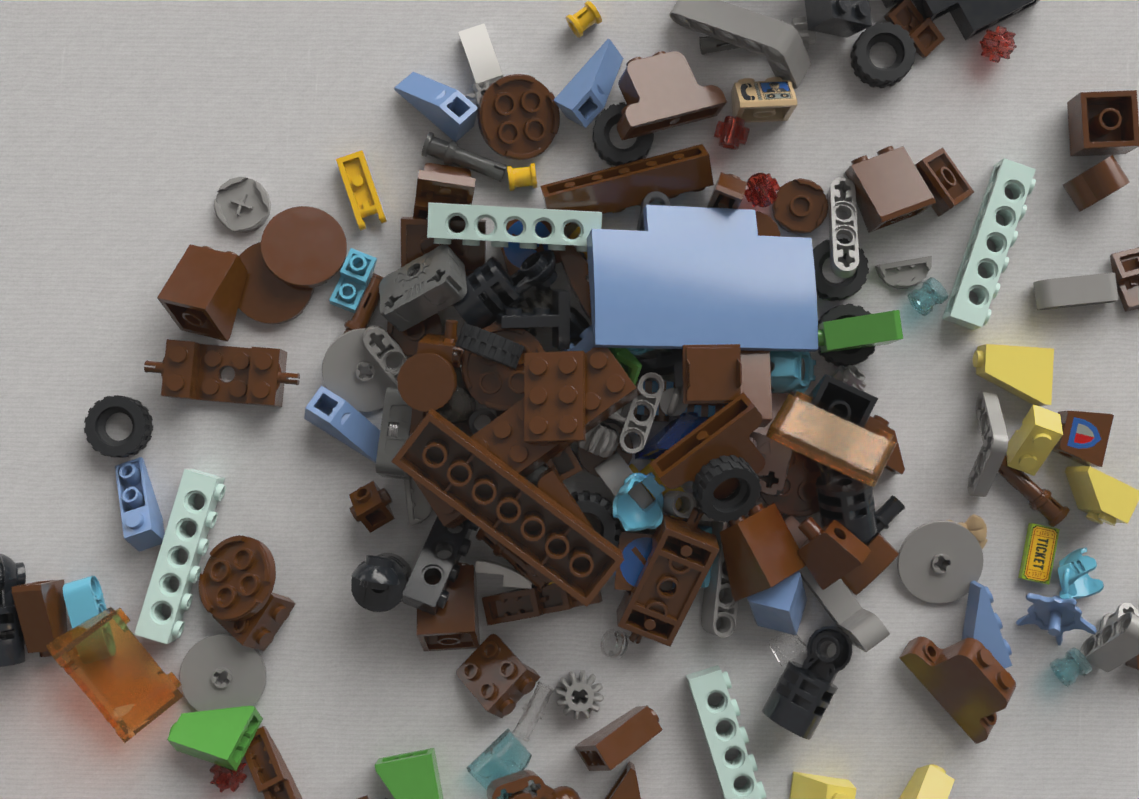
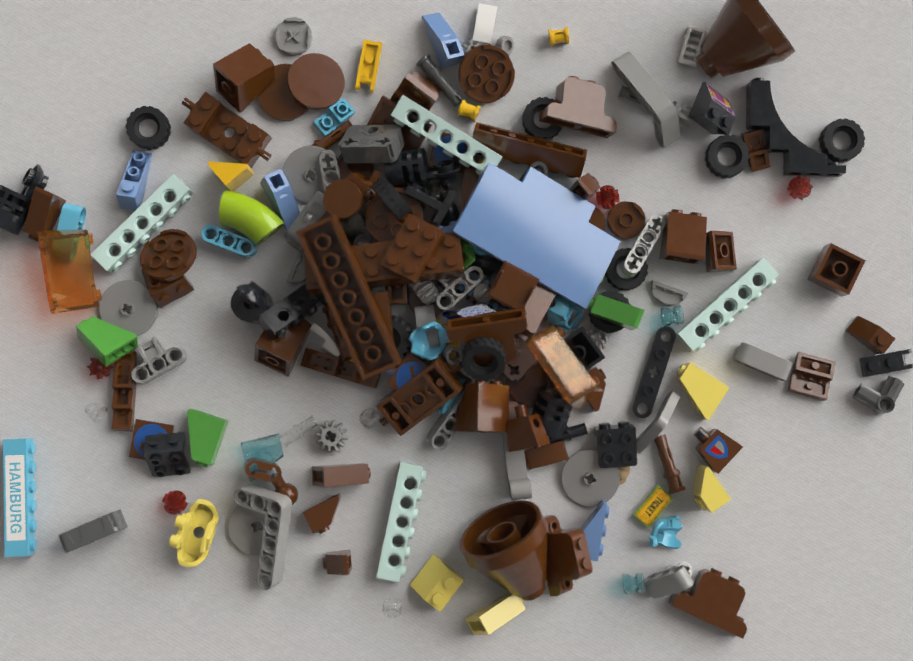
camera: 30 degrees right, 0 degrees up
reddish brown brick [349,481,395,533] -> none
reddish brown bracket [456,634,540,718] -> none
medium blue slope [553,39,624,128] -> none
clear red gear [714,116,750,150] -> none
tan slope [731,77,797,123] -> none
medium blue slope [747,571,807,635] -> none
black cylinder [762,626,852,740] -> none
clear slope [767,632,807,667] -> none
light yellow brick [1006,405,1063,476] -> none
medium blue piece [1016,593,1097,646] -> none
reddish brown piece [1063,155,1130,212] -> none
none -> light grey piece [132,336,187,383]
none -> medium azure beam [201,225,257,258]
none -> yellow slope [208,161,254,191]
none -> lime brick [219,190,285,246]
none -> reddish brown cone [460,500,547,601]
none -> light grey tile [495,36,514,55]
none -> black bracket [594,421,637,468]
none -> black piece [632,326,676,418]

